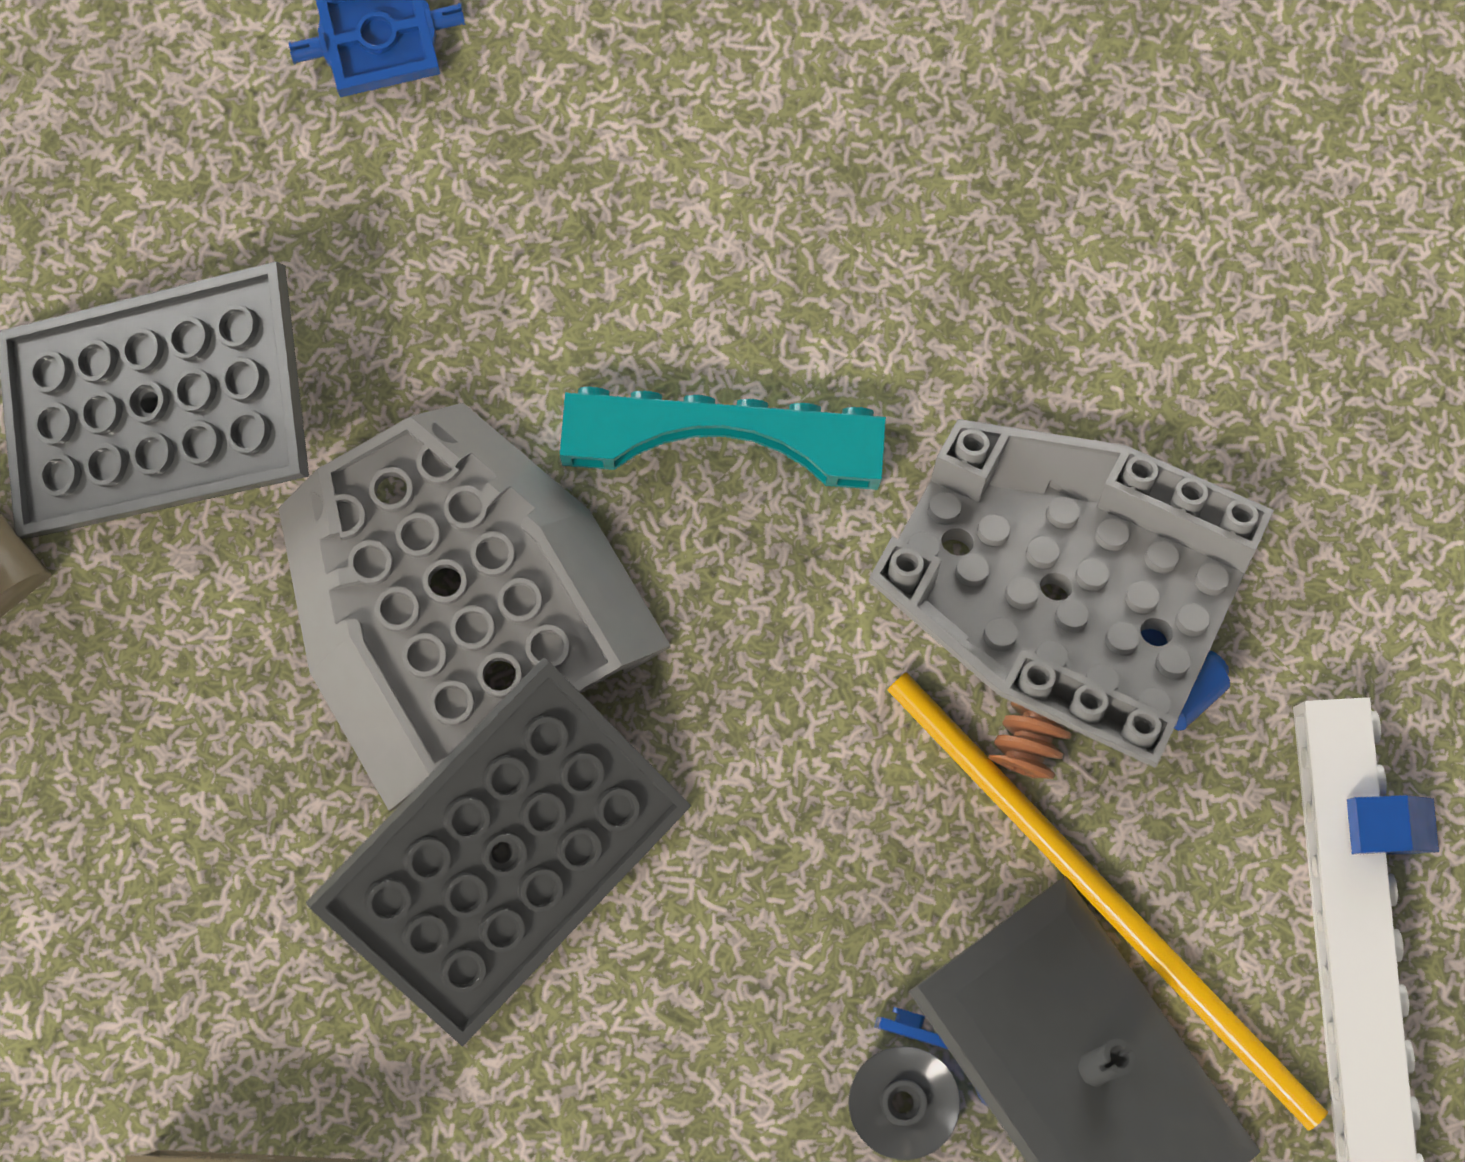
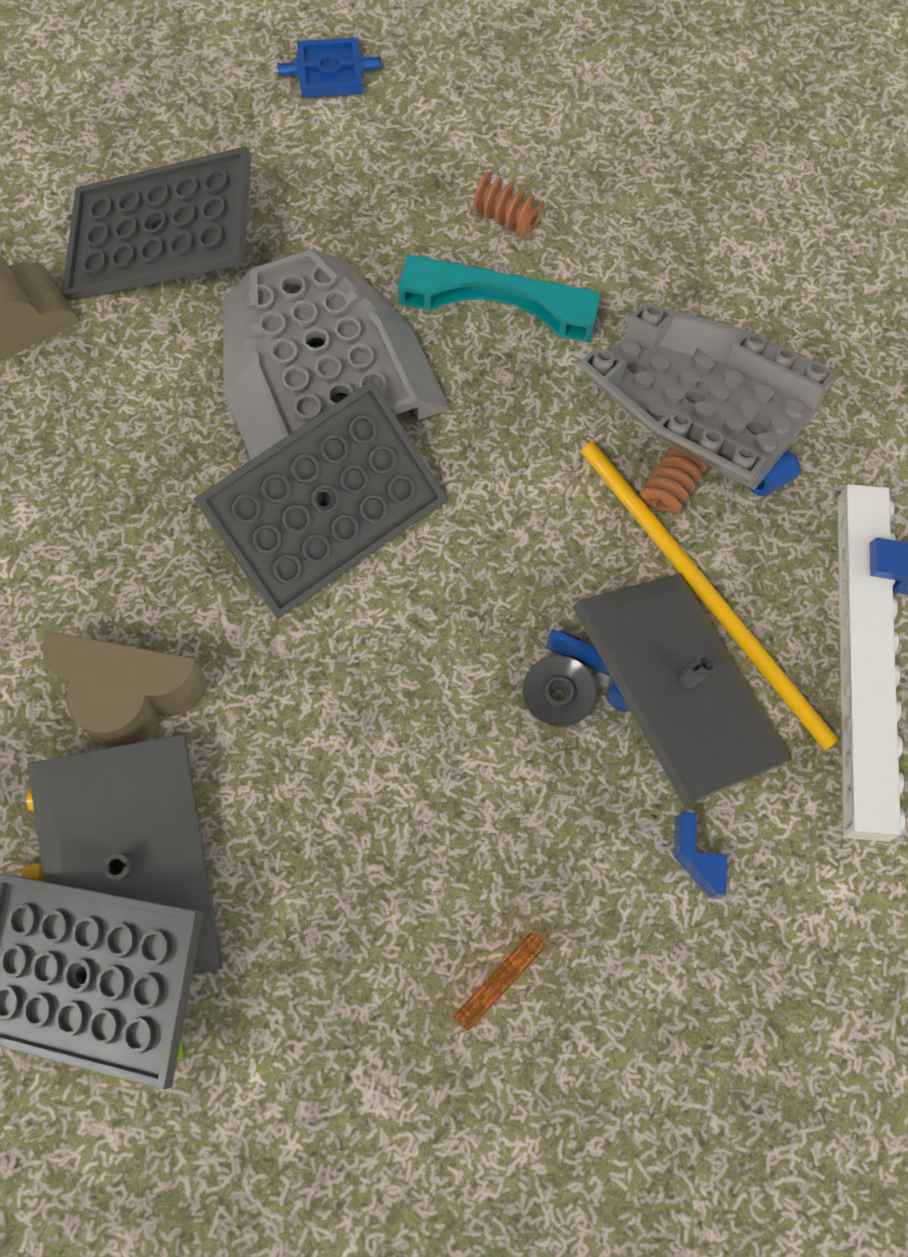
camera: 10 degrees right, 10 degrees down
none -> nougat piece [473,171,545,237]

